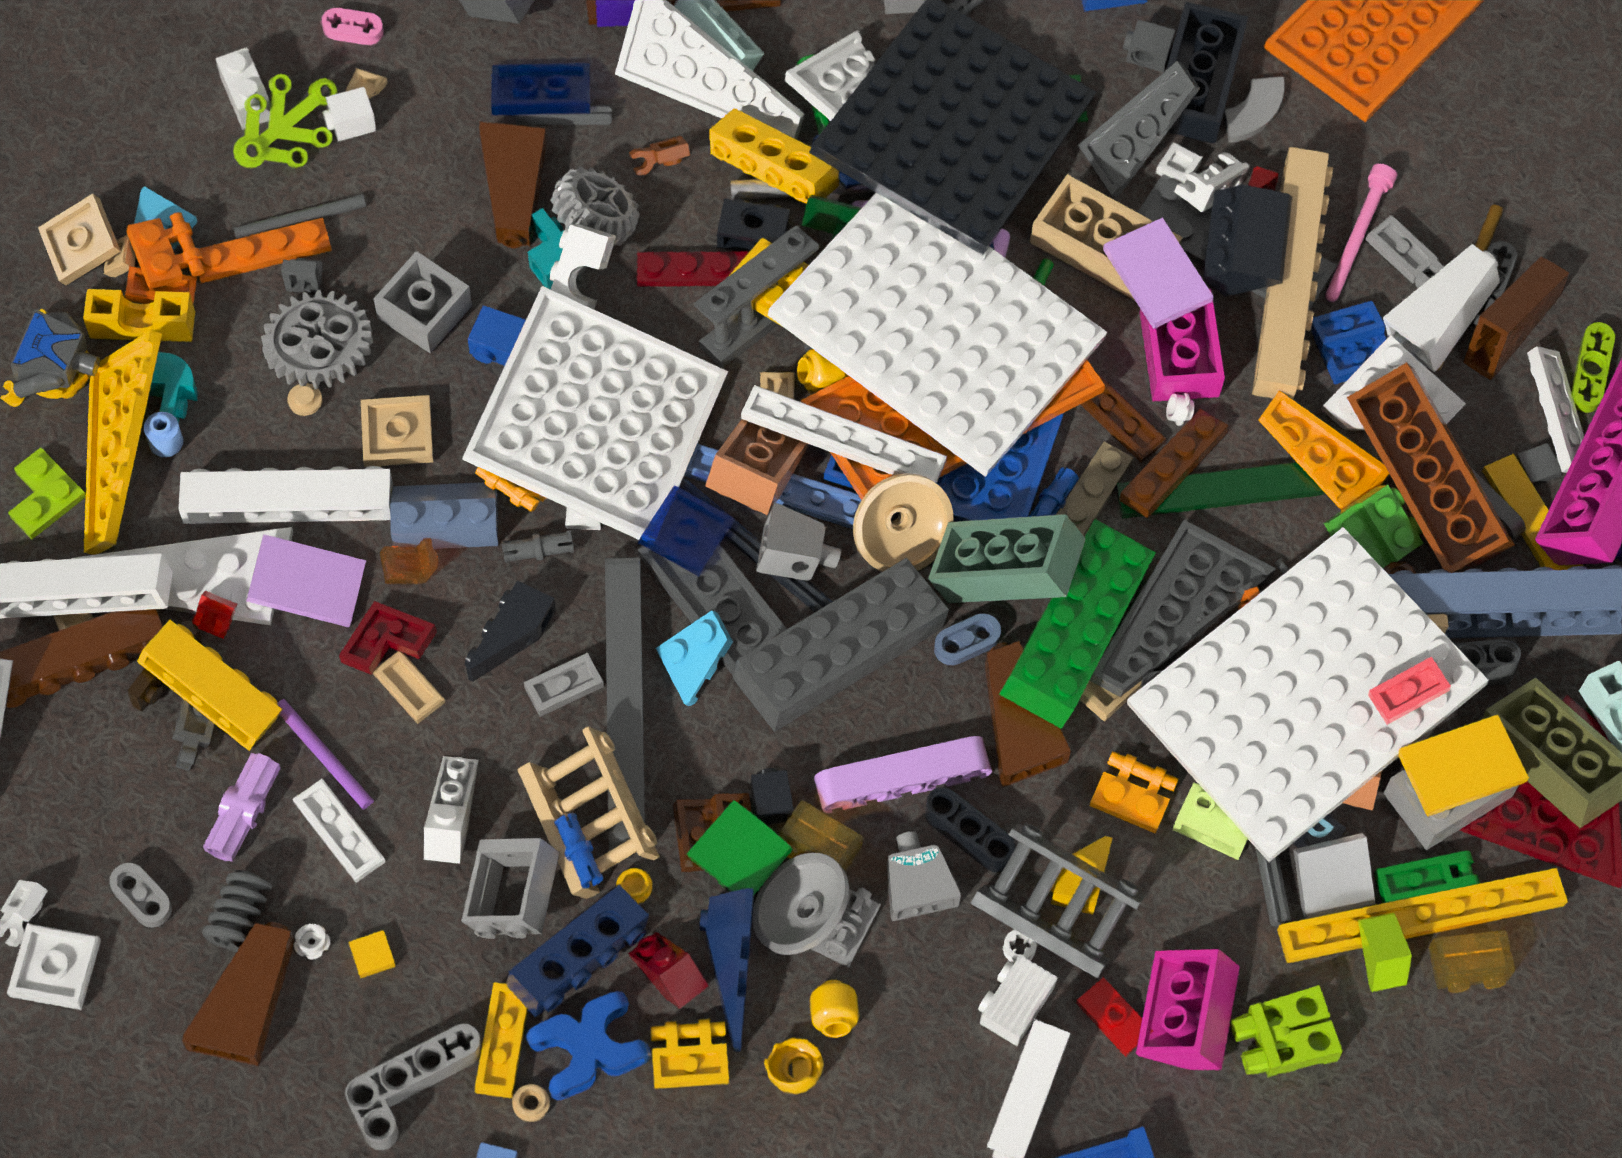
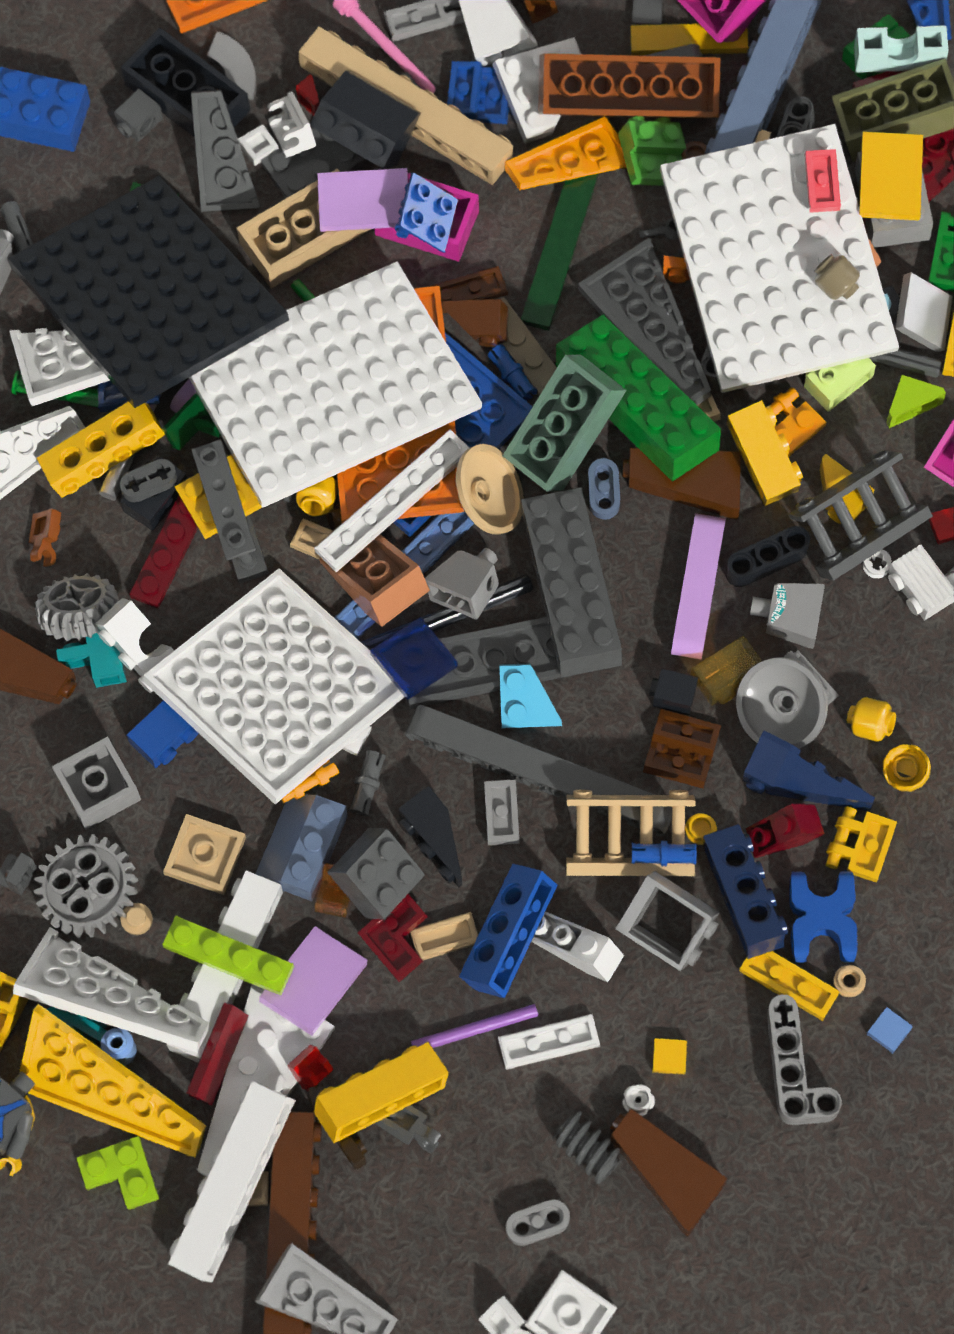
camera: 60 degrees left, 5 degrees up
lavender piece [203,753,280,862] -> none
green slope [687,800,793,895] -> none
reddish brown plate [1120,409,1228,518] -> none
white plate [1166,393,1194,426] -> none
none -> white wing [13,927,209,1053]
none -> dark grey beam [120,459,177,502]
none -> lime plate [162,916,294,996]
none -> dark red tile [187,1003,249,1106]
none -> dark grey brick [327,828,425,919]
none -> hinge [394,172,458,253]
none -> reddish brown slope [442,299,508,347]
none -> blue brick [459,864,558,998]
none -> yellow brick [727,400,803,506]
none -> dark tan head [814,254,860,300]
none -> lime slope [886,375,946,428]

